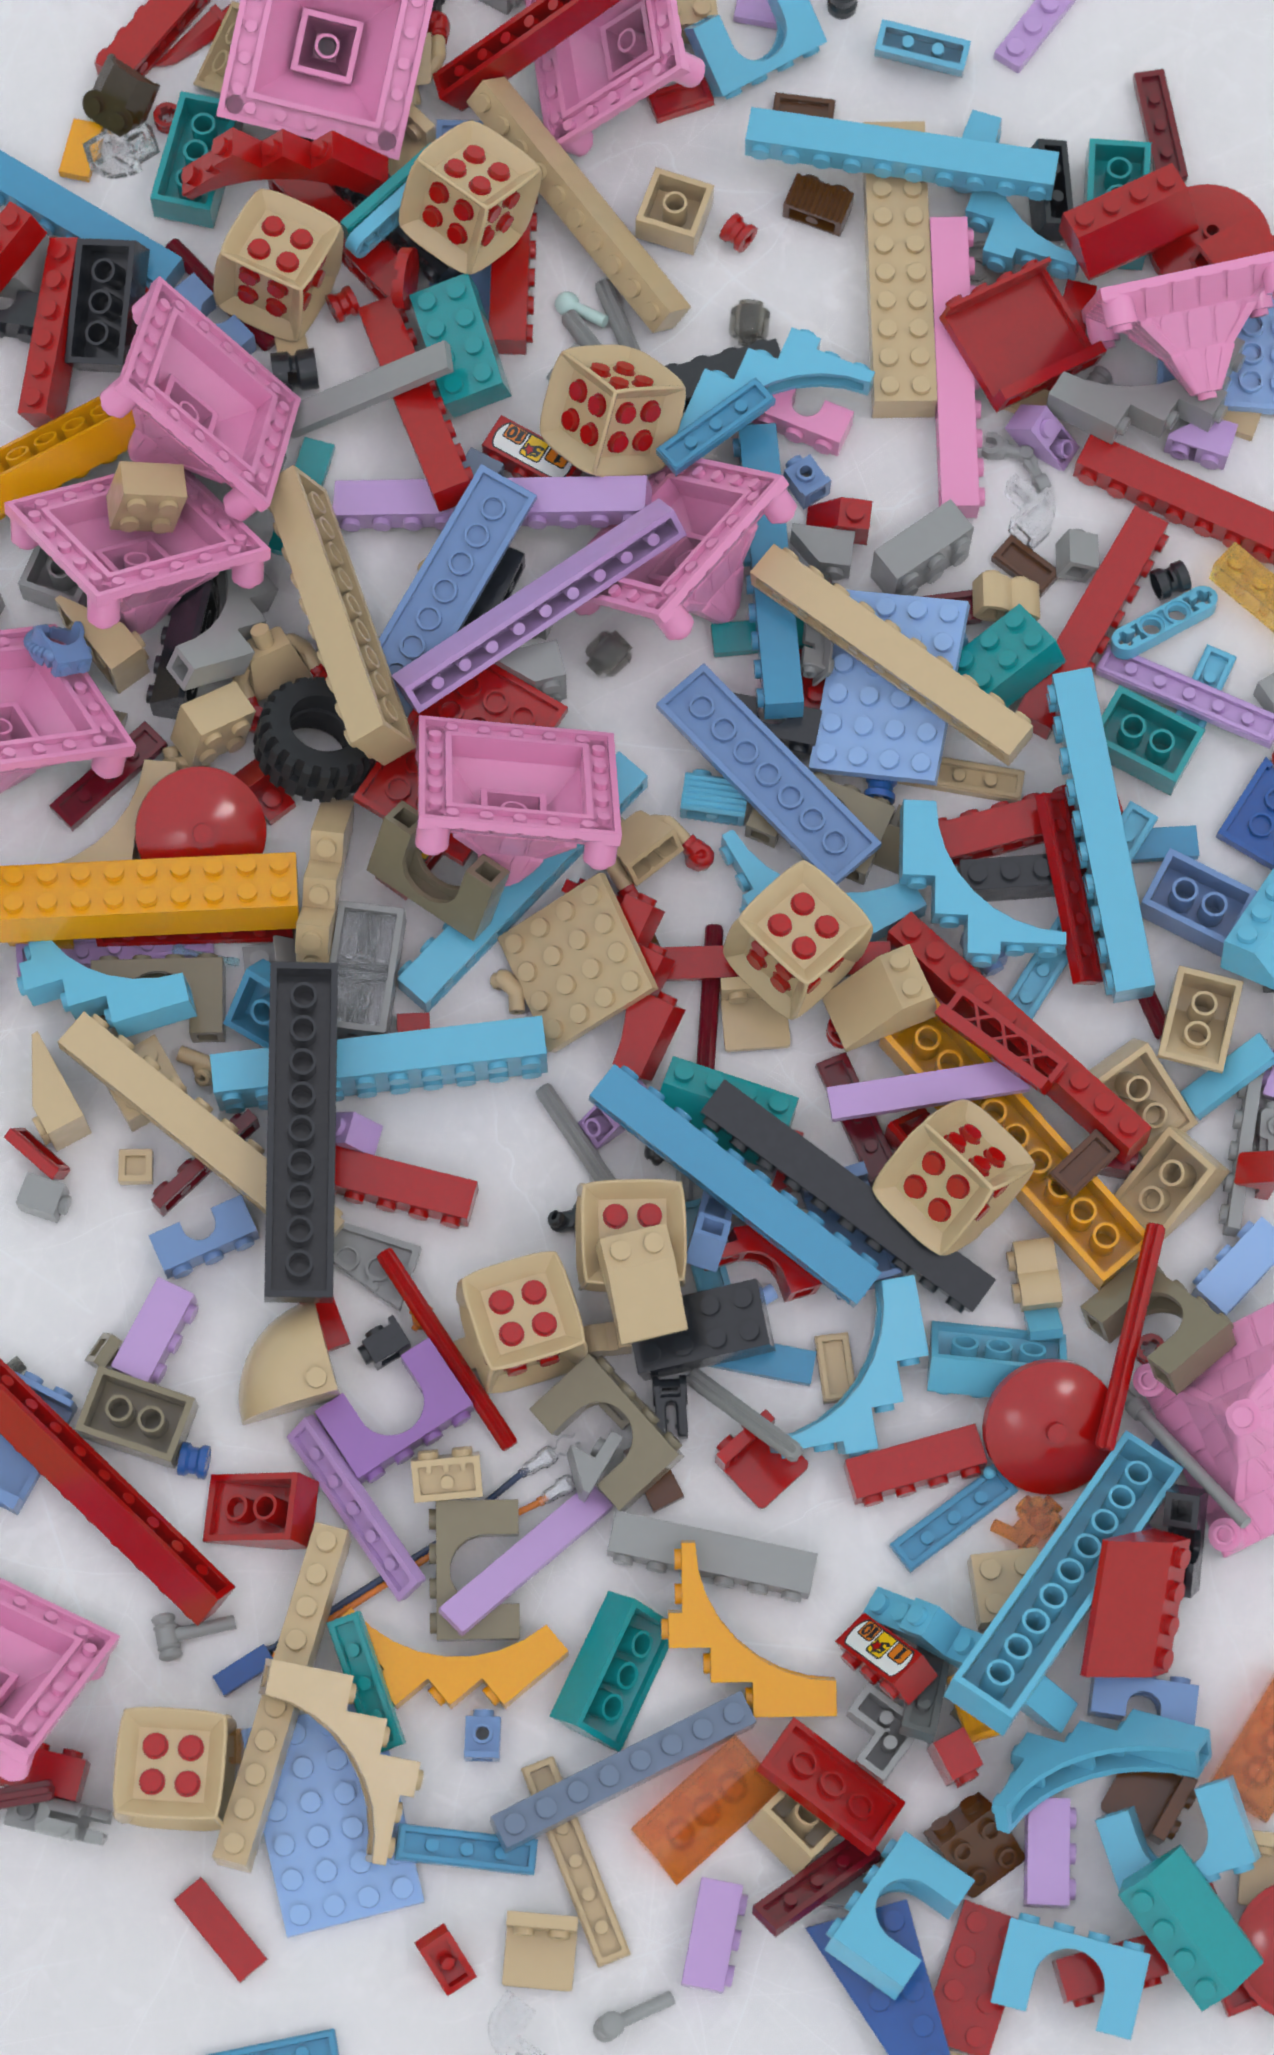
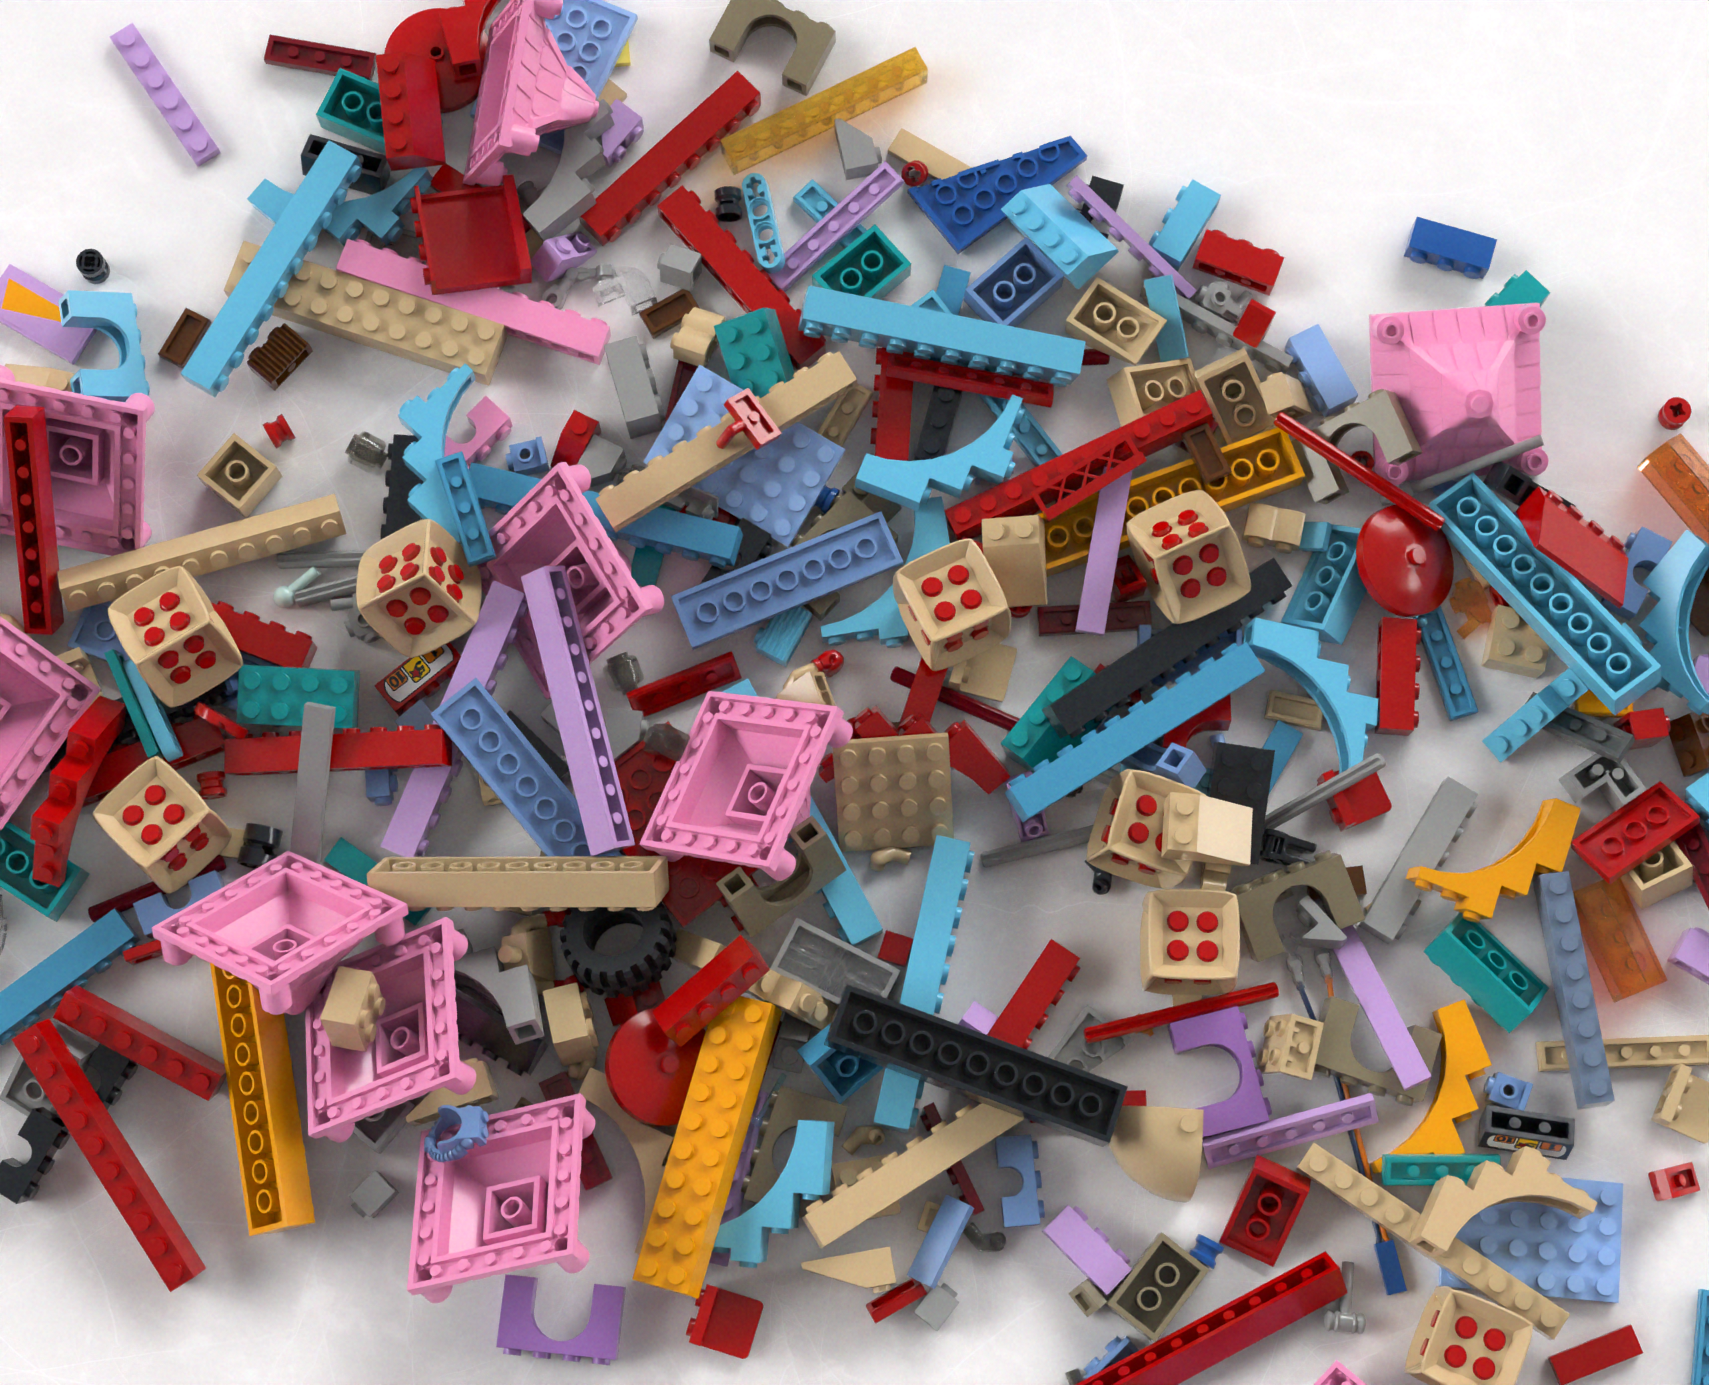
camera: 70 degrees left, 5 degrees up
black brick [64,238,150,373] -> none
black brick [357,1315,411,1371] -> none
dark azure tile [394,1823,538,1876] -> none
brick [835,1613,938,1705] -> none
medium azure brick [874,19,971,77] -> none
none -> medium blue brick [365,769,398,806]
none -> red tile [626,651,742,717]
none -> clear smoke bracket [643,723,690,761]
none -> red brick [652,935,770,1047]
none -> plate [716,388,782,450]
none -> medium blue tile [907,1194,974,1289]
none -> clear smoke arm [963,1222,1007,1252]
none -> tan brick [1259,372,1312,420]
none -> black brick [1478,1105,1575,1160]

